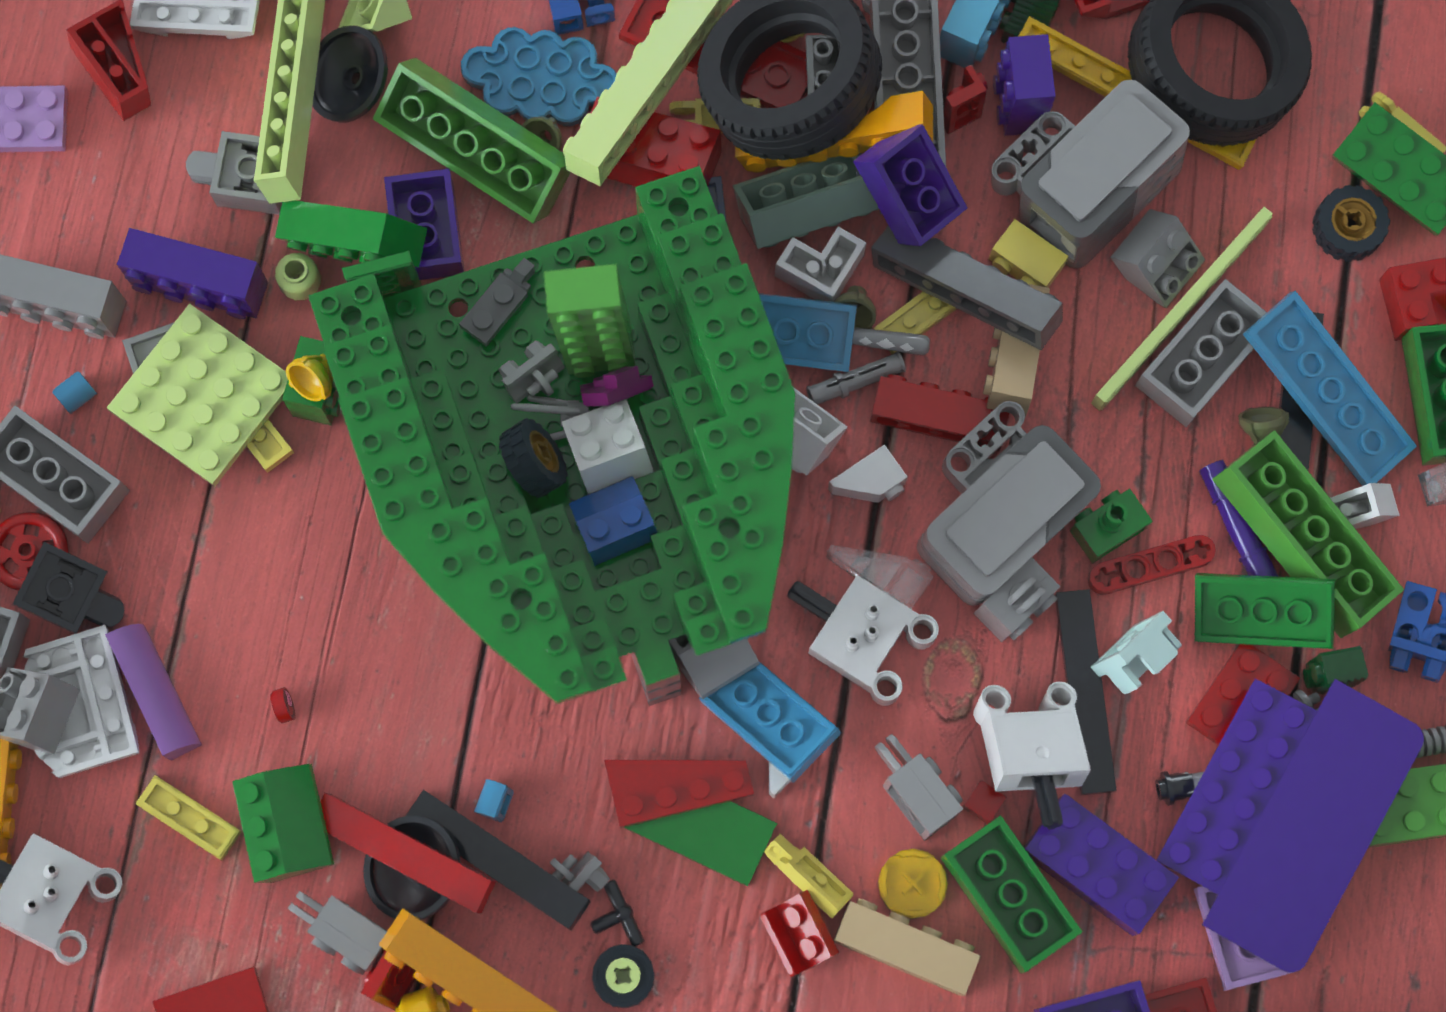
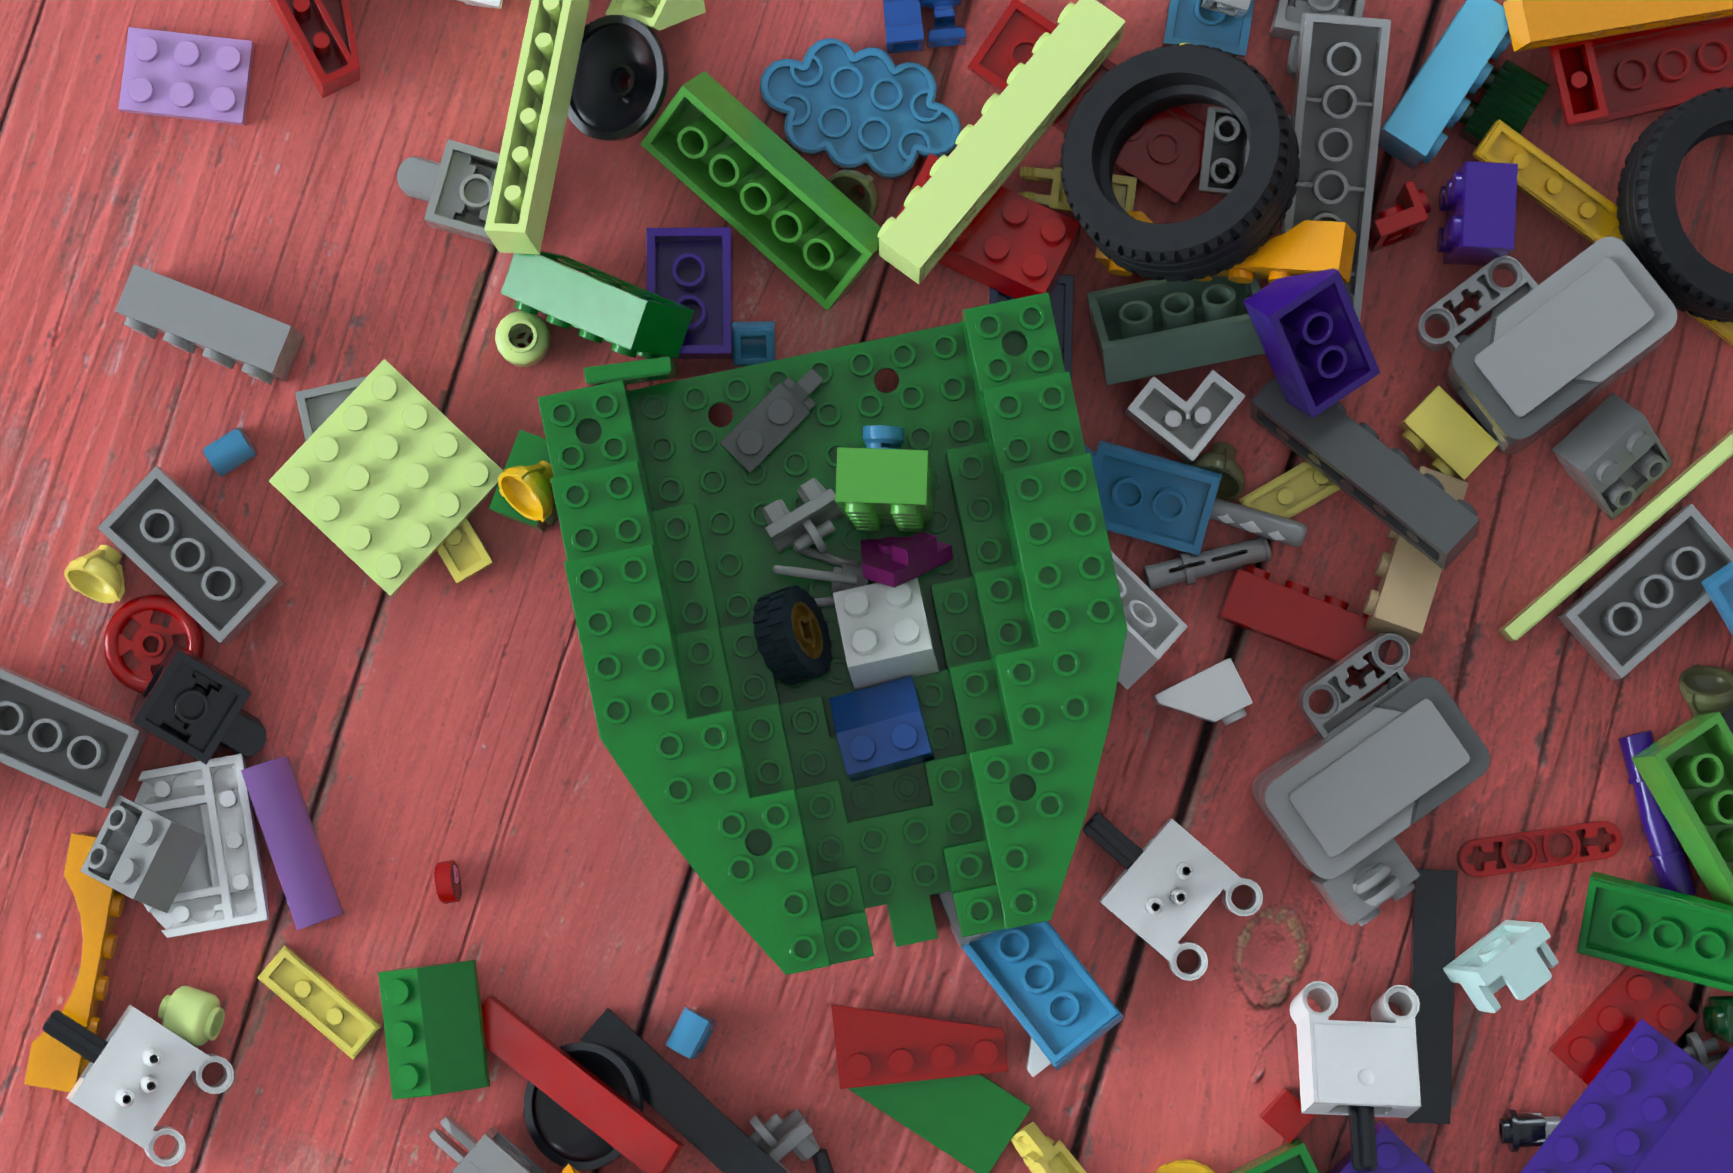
camera: 10 degrees right, 10 degrees up
dark purple brick [117,228,268,319] -> none
clear slope [826,545,934,609] -> none
light grey brick [875,734,963,841] -> none
green brick [1070,488,1153,564] -> none
none -> yellowish green head [158,986,225,1046]
none -> dark azure brick [732,321,775,366]

